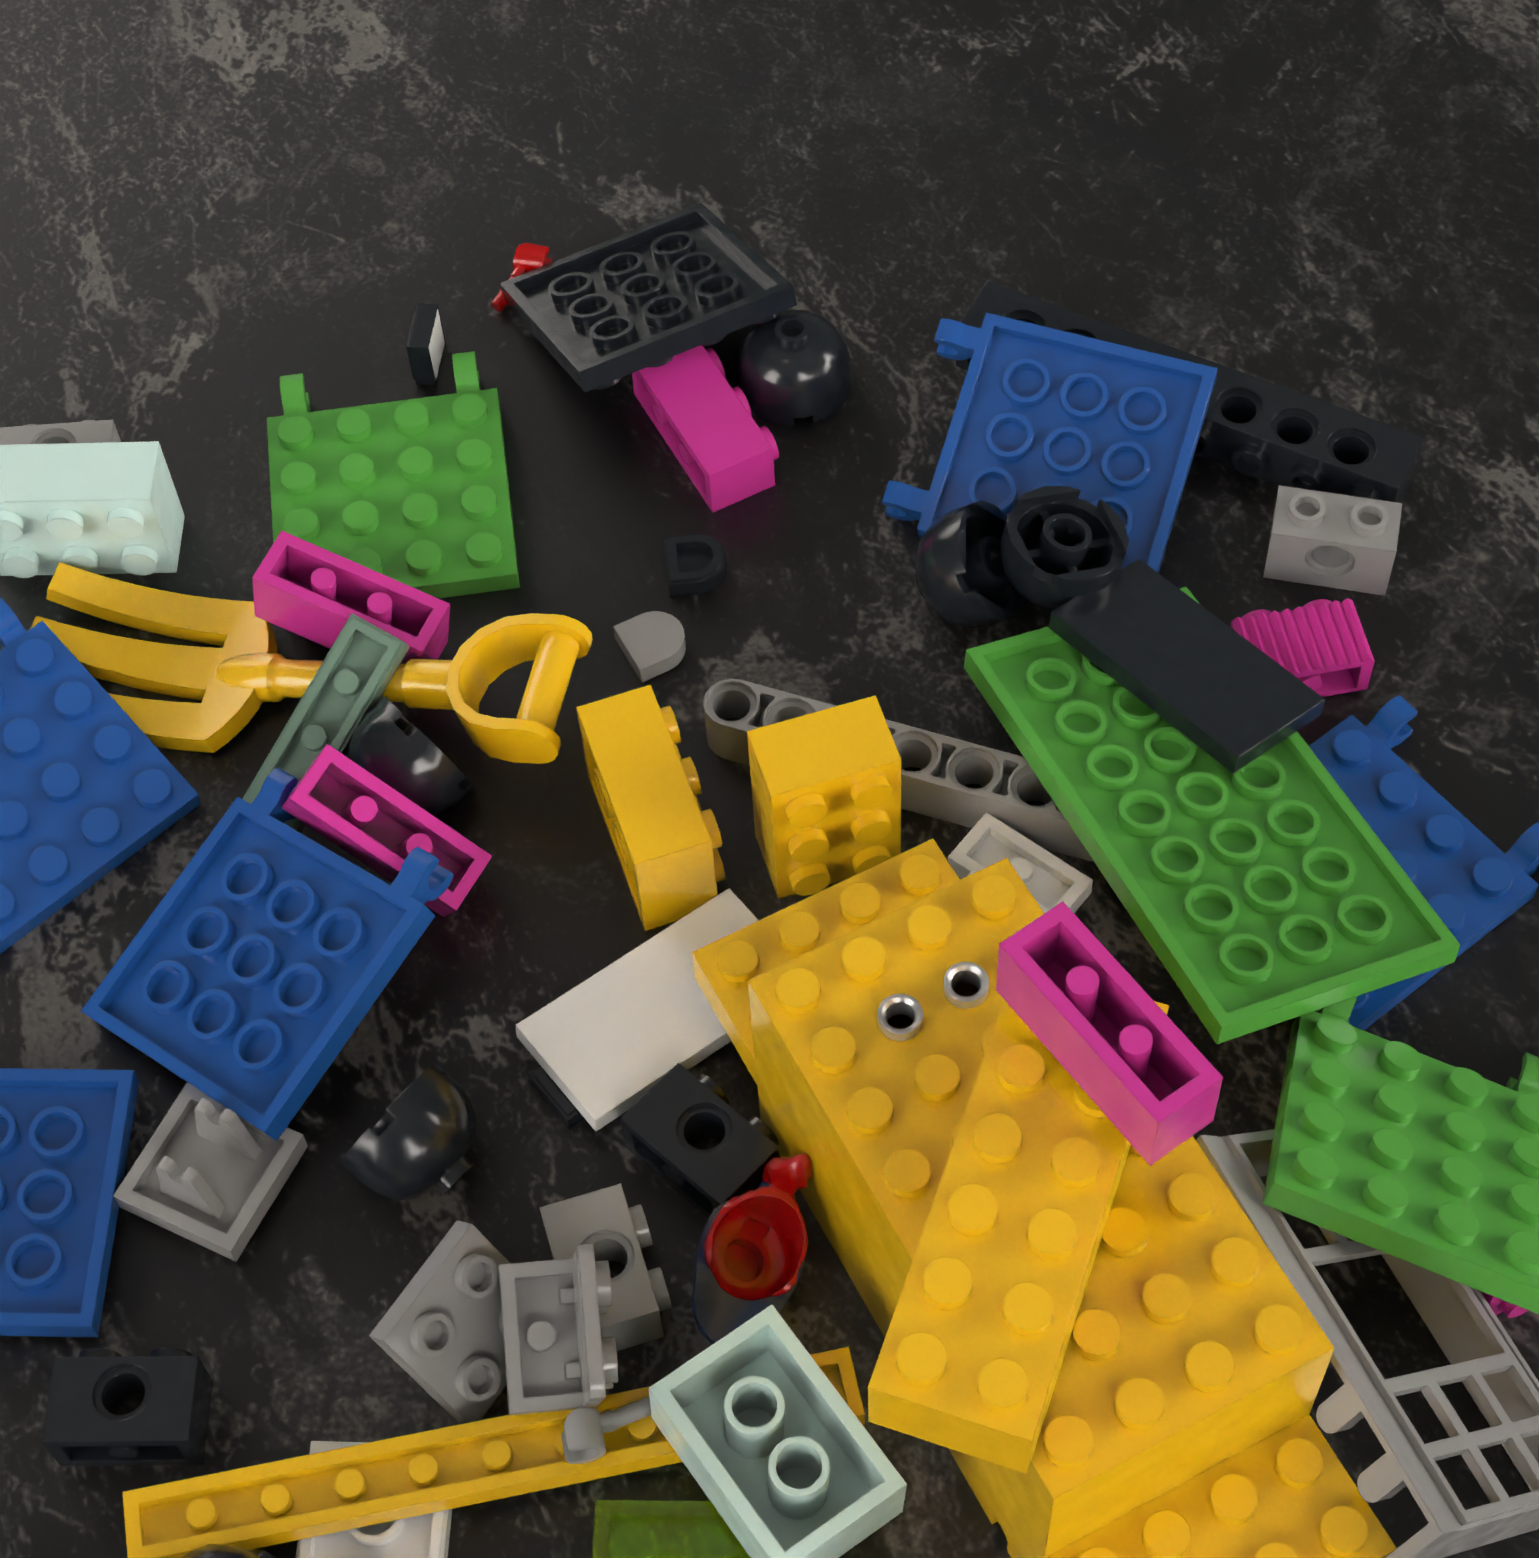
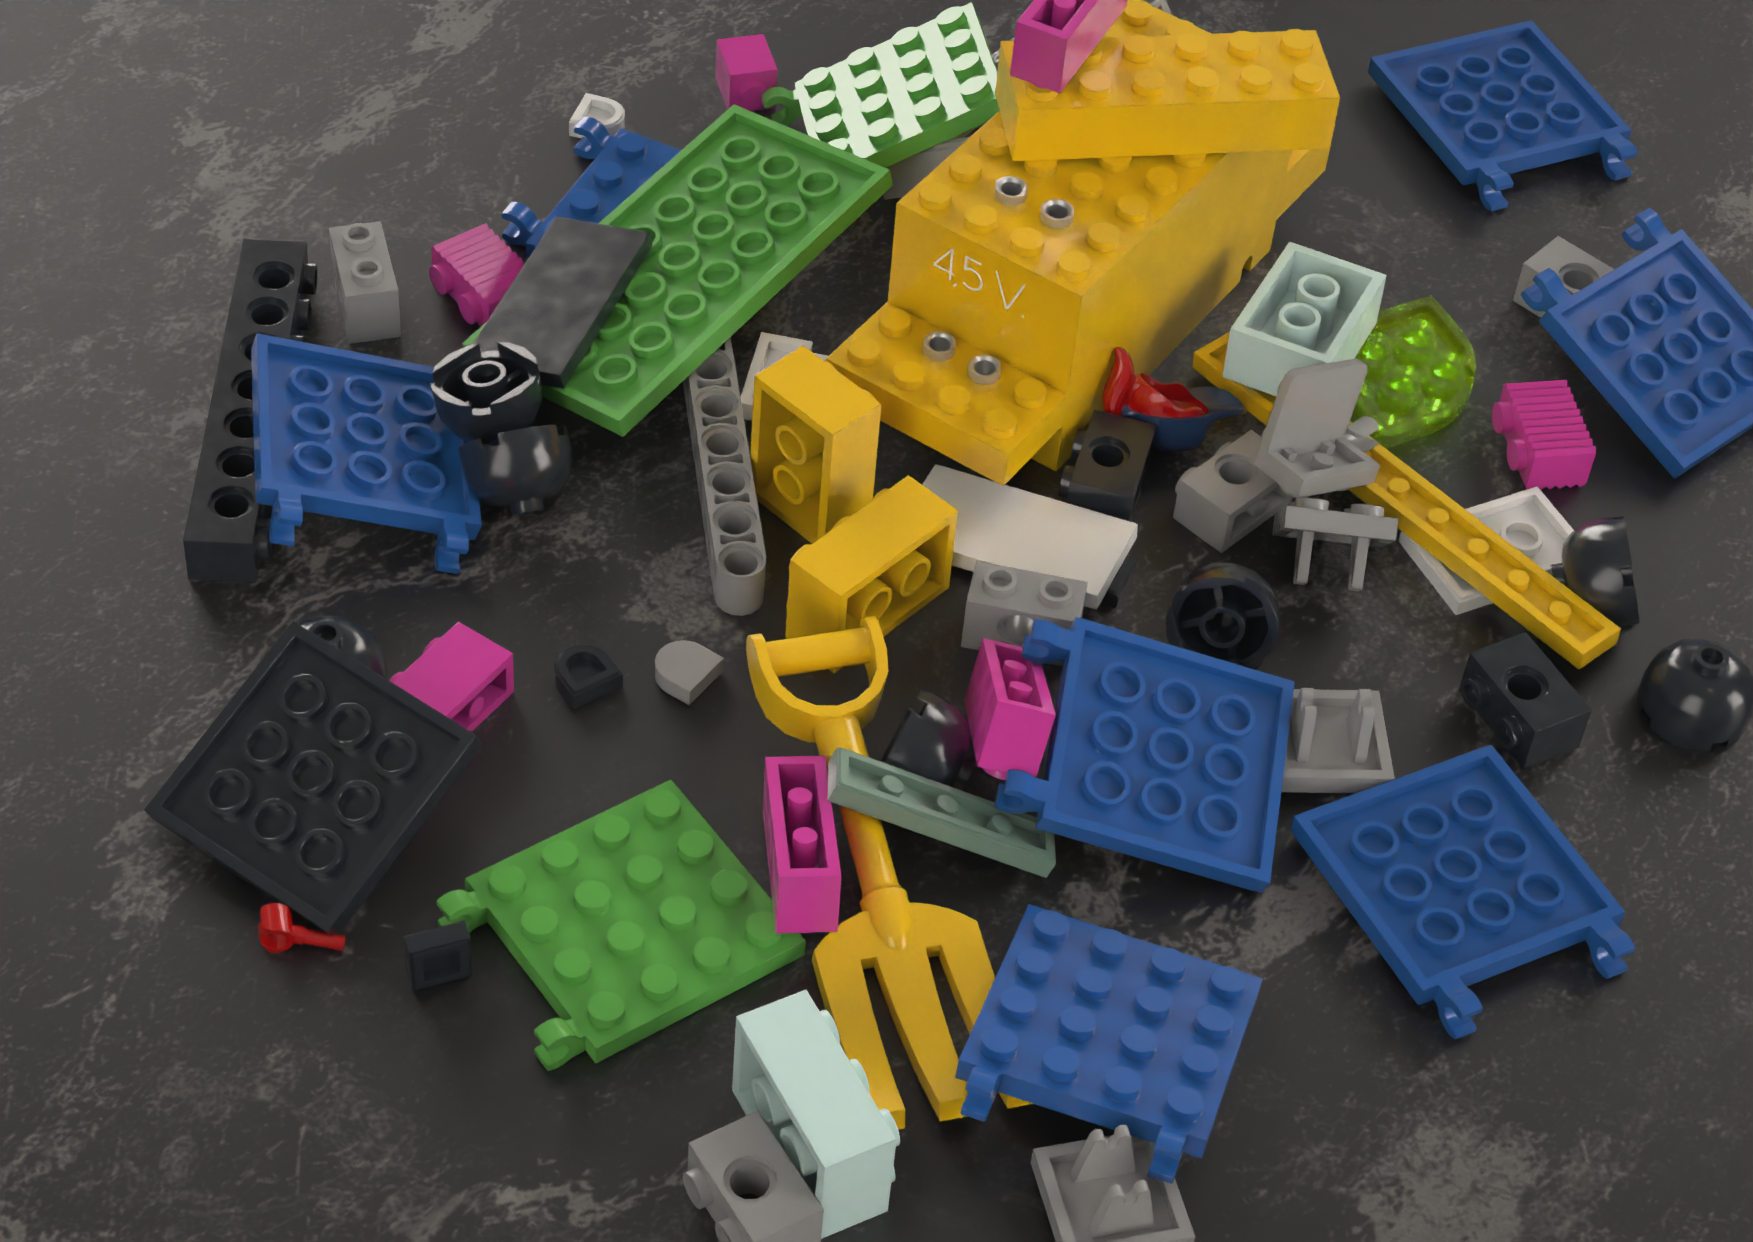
camera: 125 degrees left, 10 degrees down
none -> light grey brick [961,561,1088,666]

